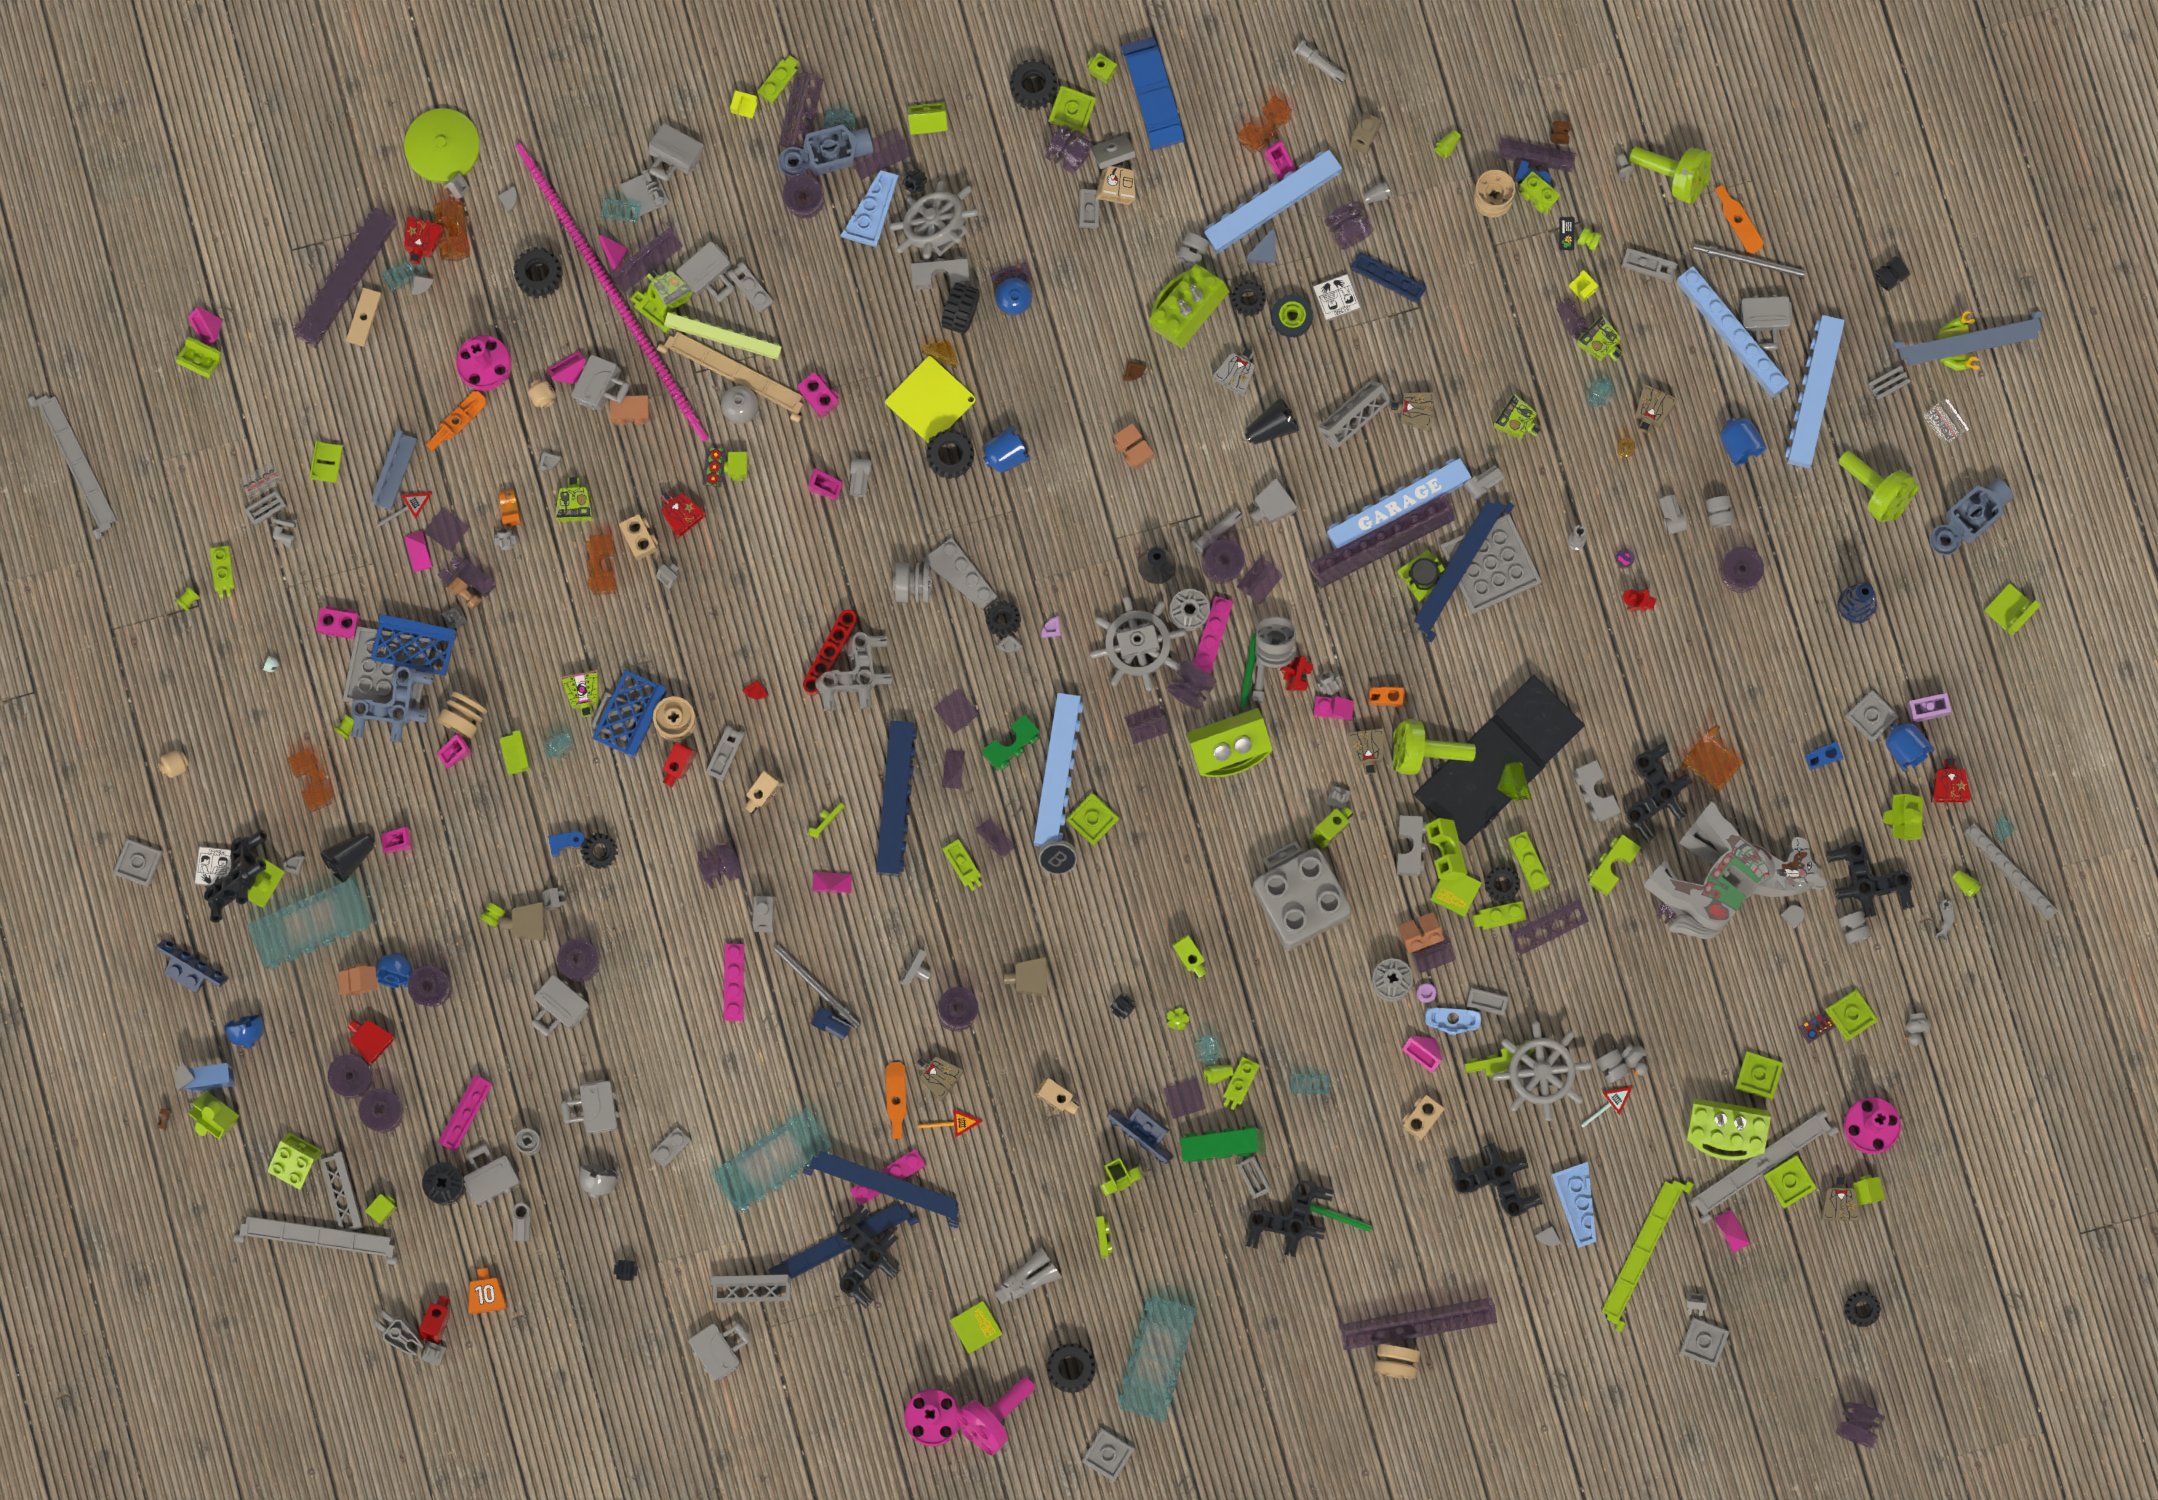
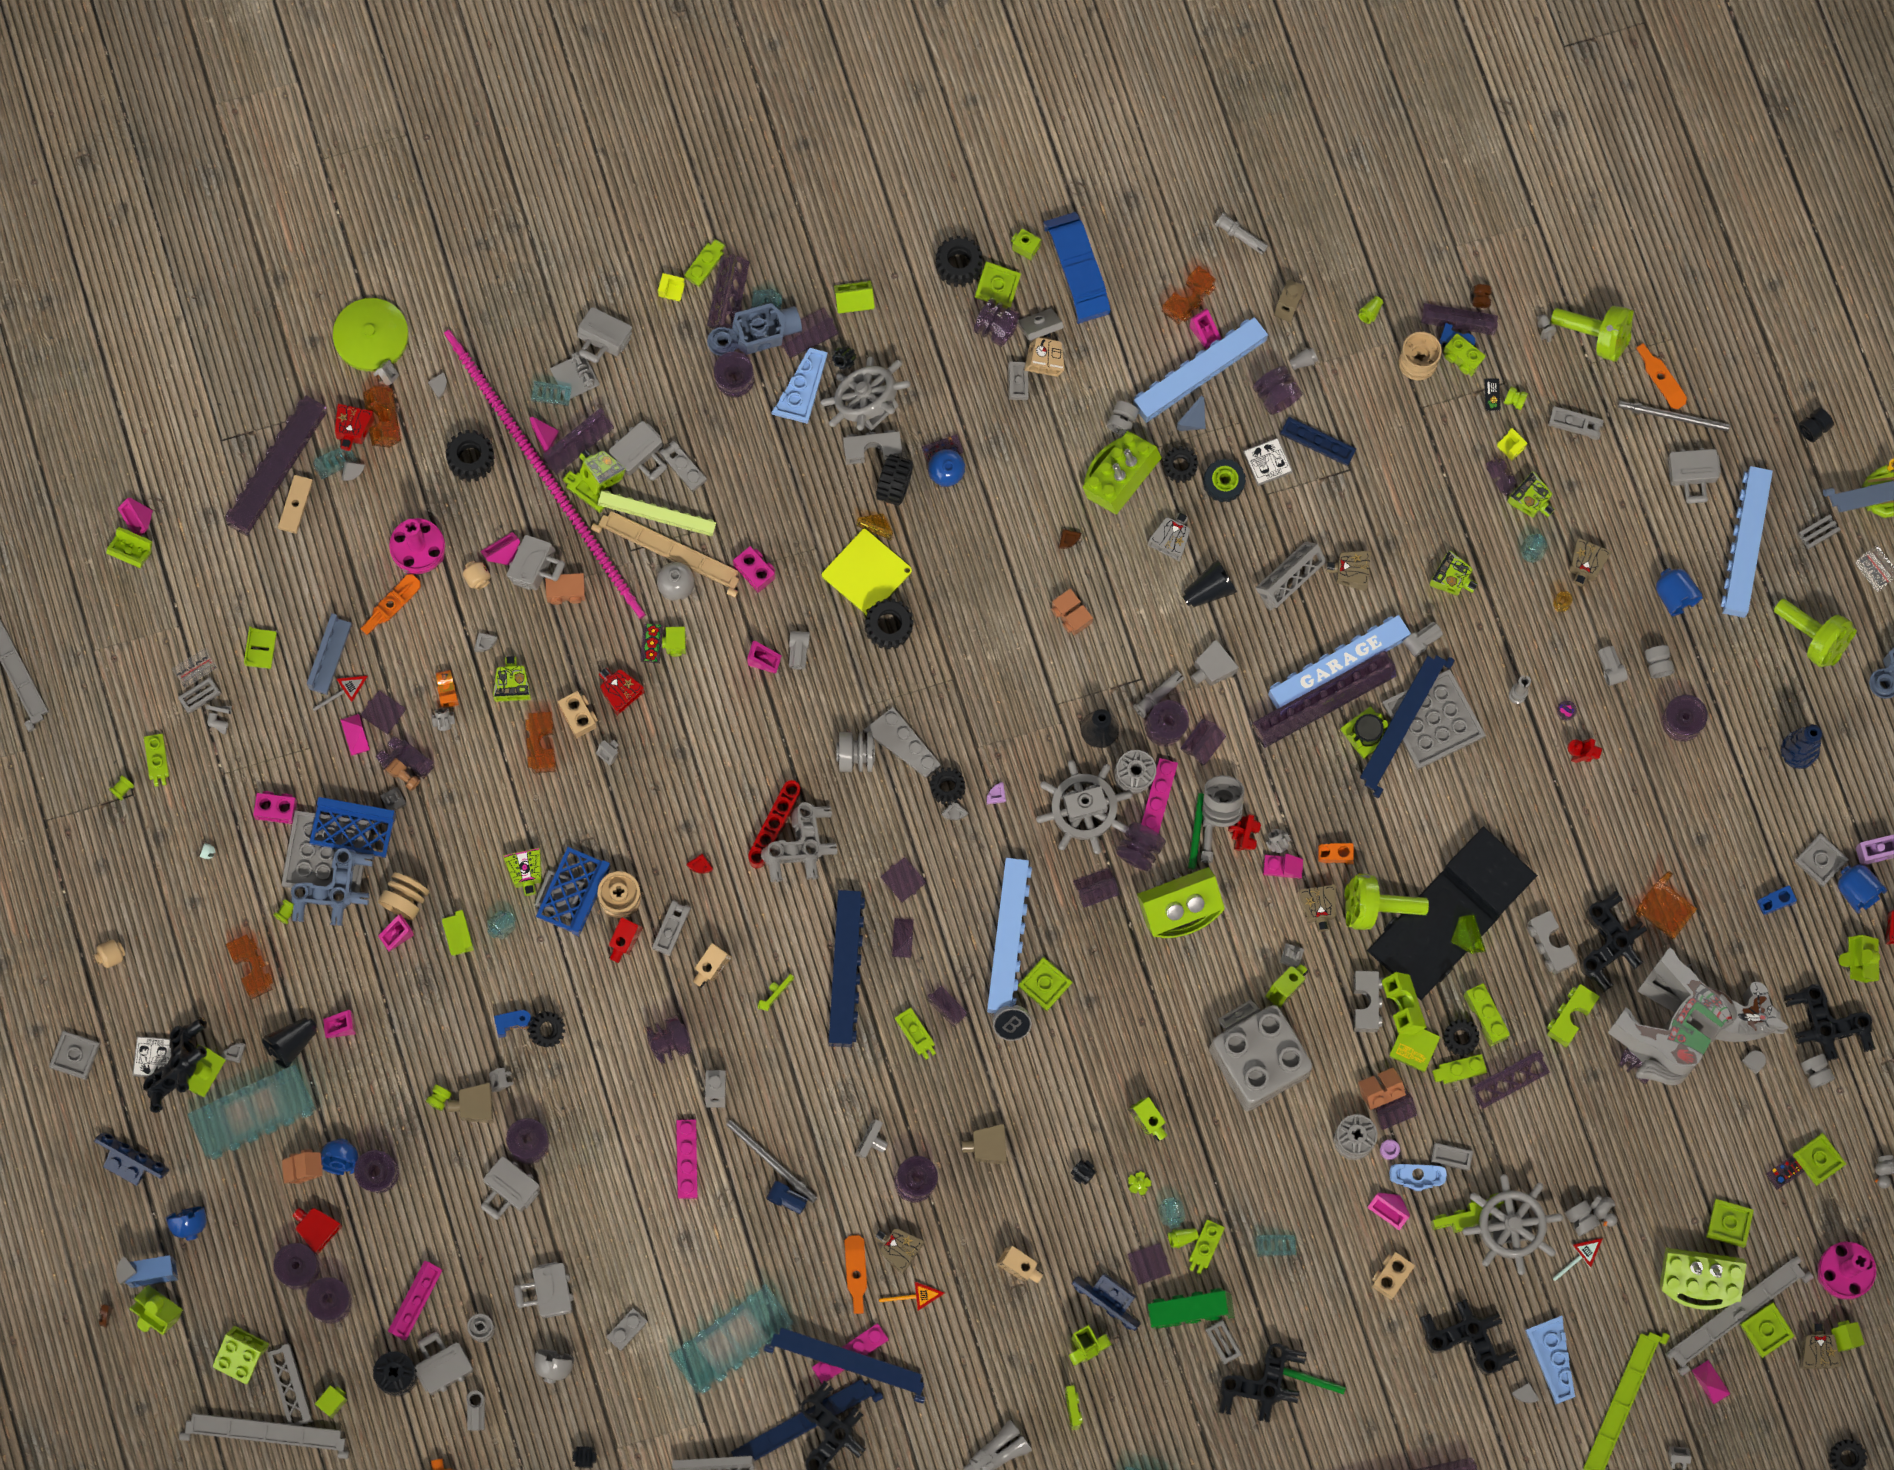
camera: 10 degrees left, 5 degrees down
dark pink slope [812,872,852,894] -> none
green arch [981,714,1040,771] -> none
blue cylinder [983,426,1031,473] -> none
light blue brick [1677,267,1789,399] -> none

